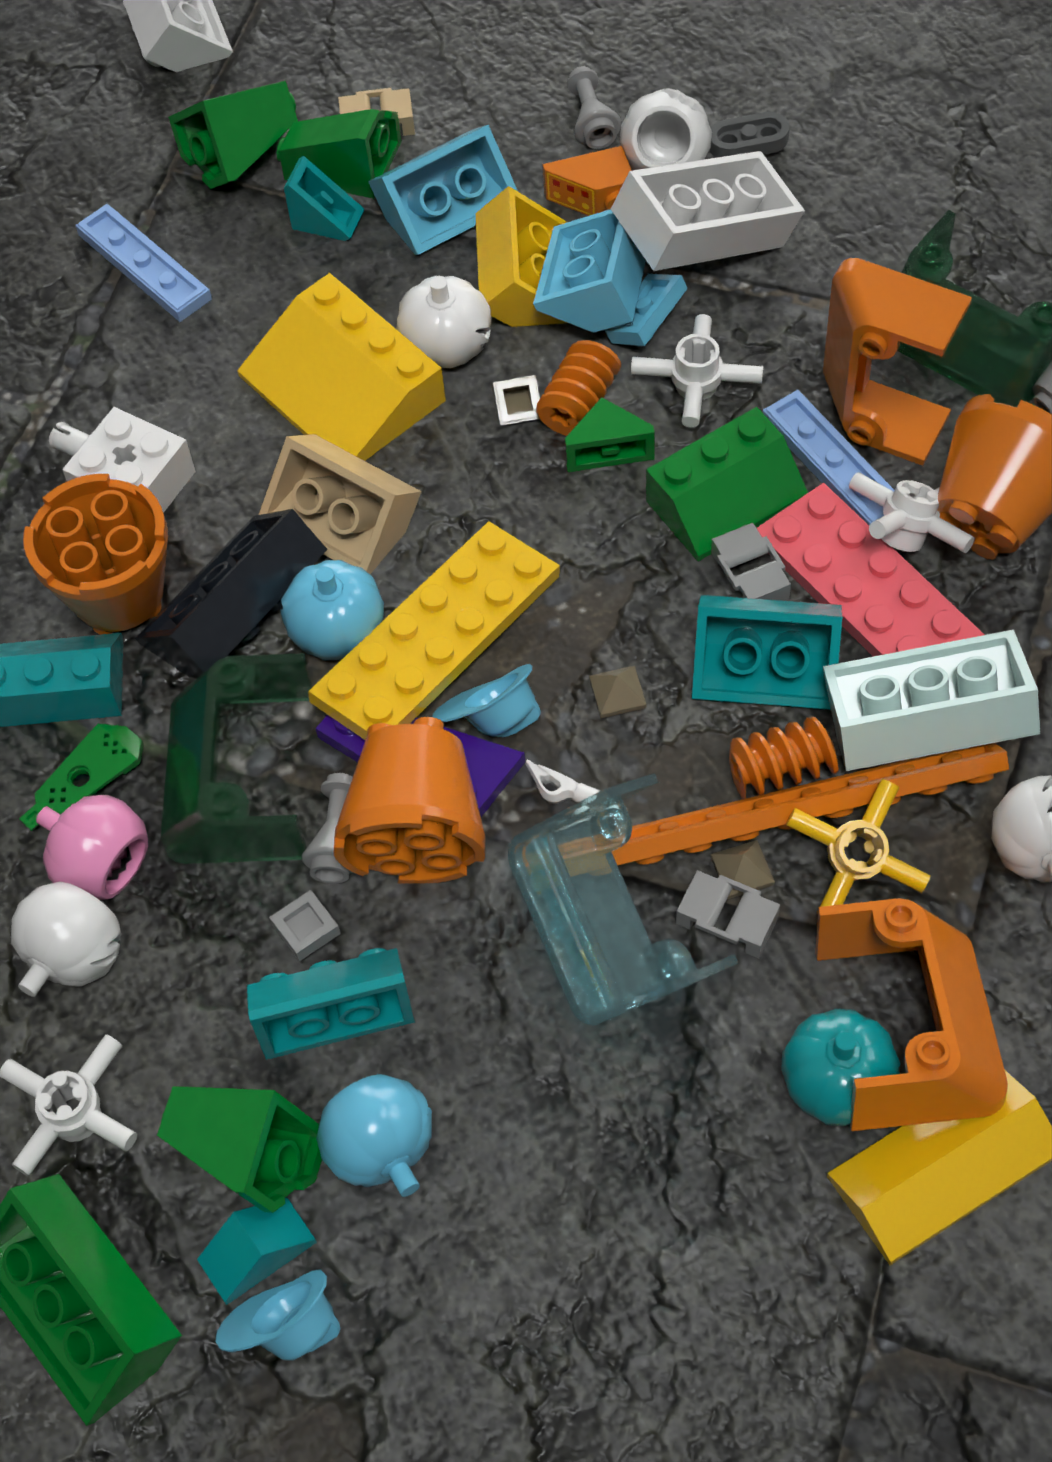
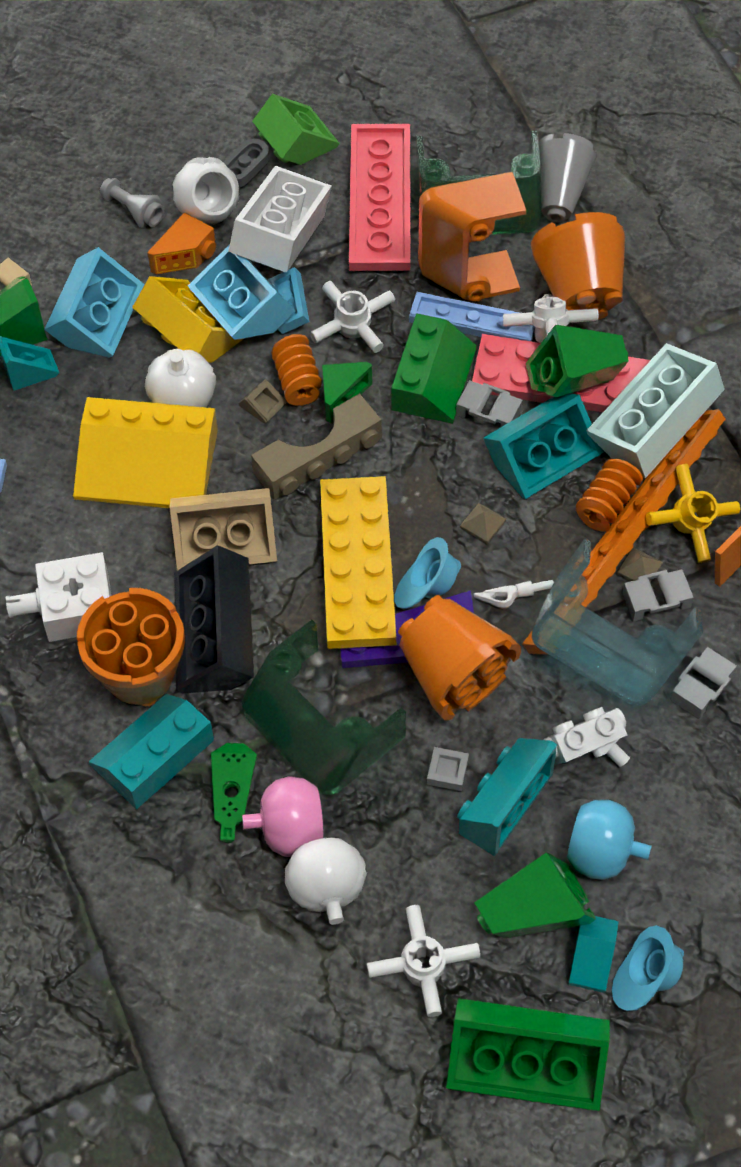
camera: 45 degrees left, 0 degrees up
medium azure piece [280,560,384,660] -> none
light grey piece [302,773,353,884] -> none
none -> dark tan arch [251,394,382,500]
none -> bright green slope [252,94,340,165]
none -> coral plate [349,124,410,271]
none -> green slope [526,324,629,397]
none -> white brick [544,707,630,767]
none -> light grey piece [671,647,737,719]

